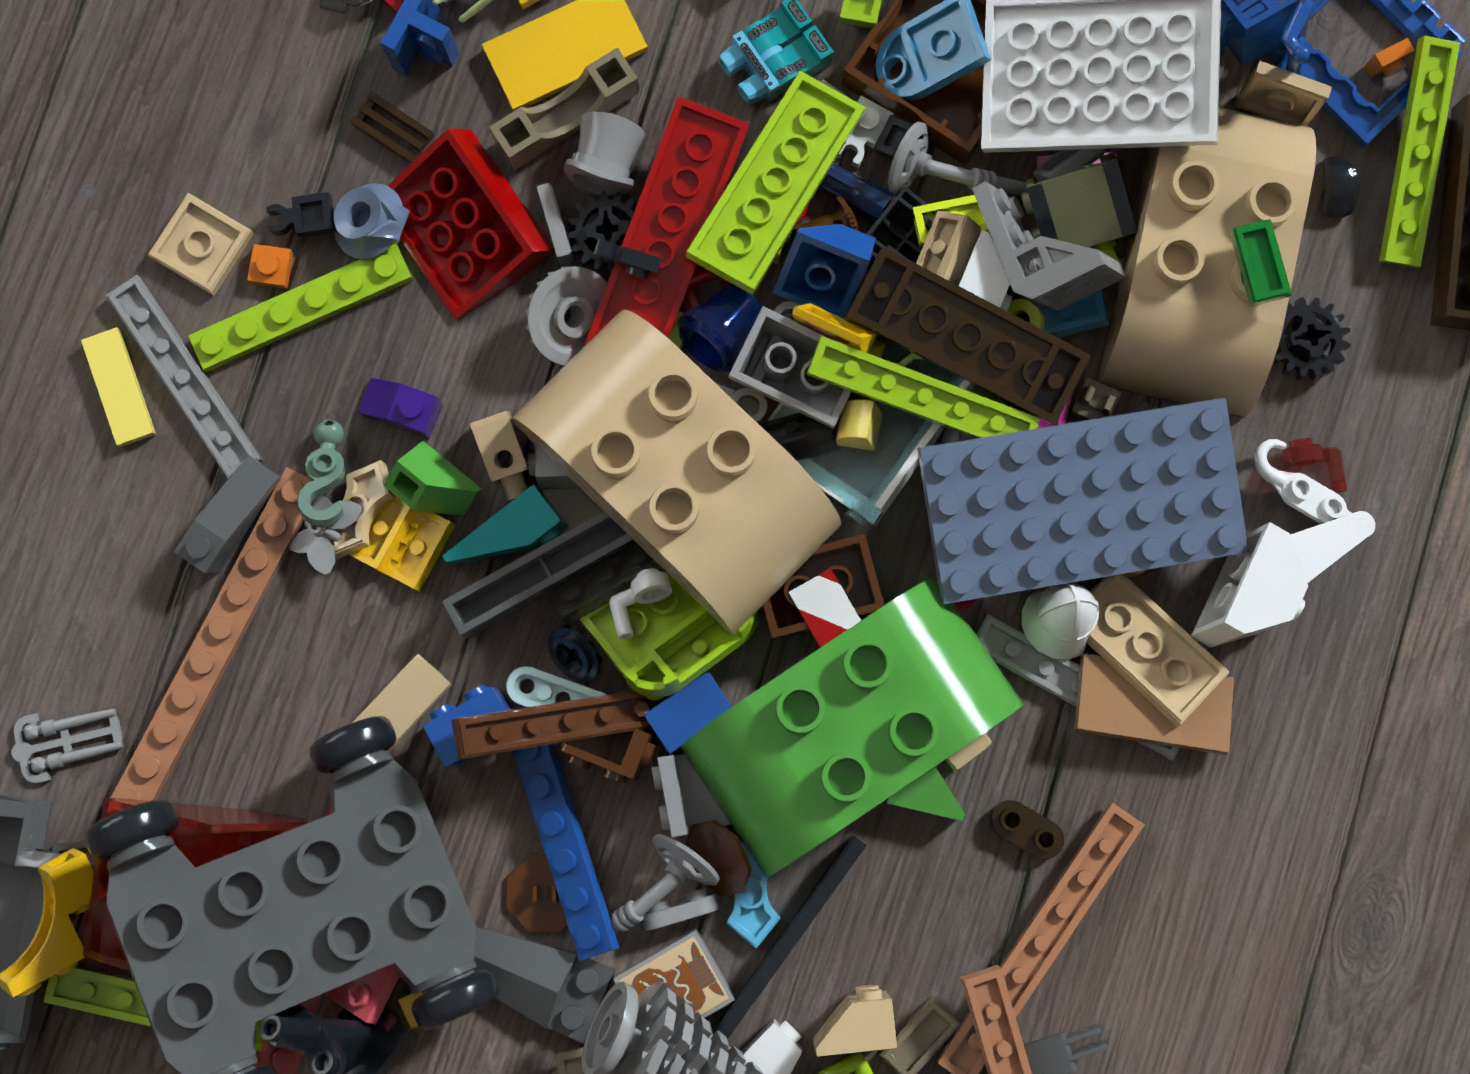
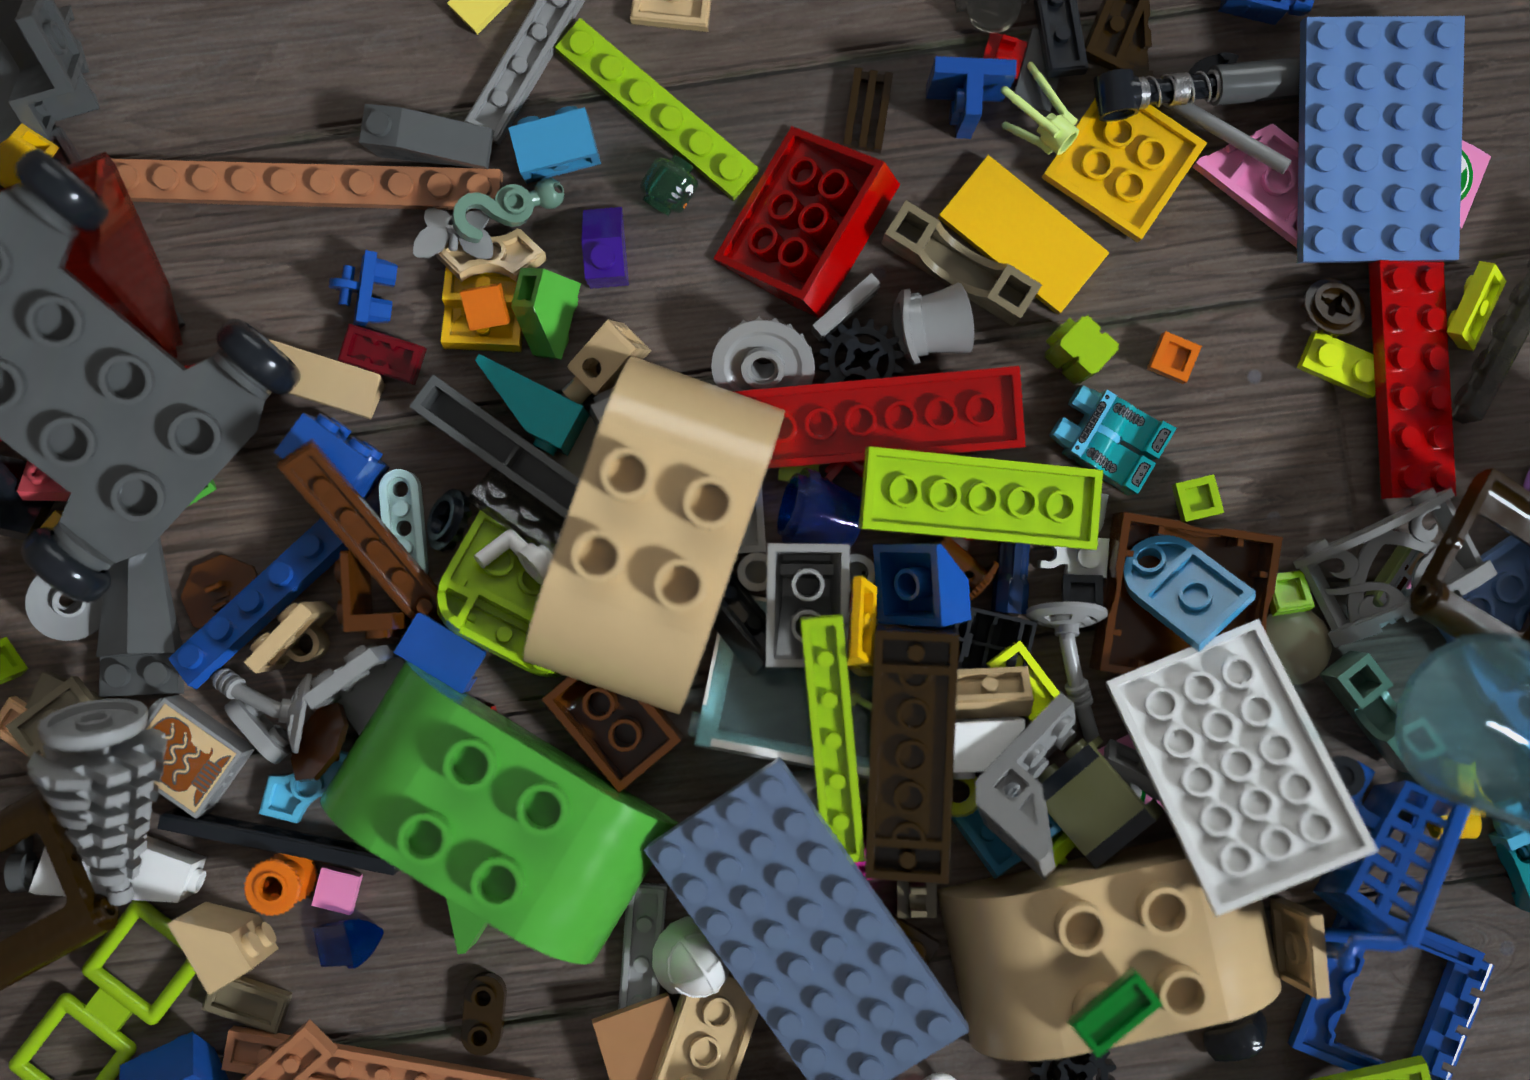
camera: 65 degrees right, 5 degrees up
light grey piece [11,708,123,783] -> none
orange plate [247,244,294,289] -> none
black plate [266,192,336,237] -> none
sand blue piece [334,183,409,259] -> none
black plate [594,239,662,280] -> none
white sticker [789,568,861,647] -> none
light yellow brick [836,400,882,451] -> none
orange plate [1364,38,1415,79] -> none
none -> light grey dish [25,575,103,641]
none -> tan plate [244,601,336,674]
none -> orange hose [244,853,318,916]
none -> bright pink tile [311,864,363,915]
none -> clear blue tile [313,919,384,969]
none -> blue hips [328,250,398,327]
none -> dark red plate [337,324,427,386]
none -> orange tile [460,283,510,331]
none -> dark azure brick [508,106,601,184]
none -> clear green head [640,154,698,217]
none -> lime brick [1045,315,1119,385]

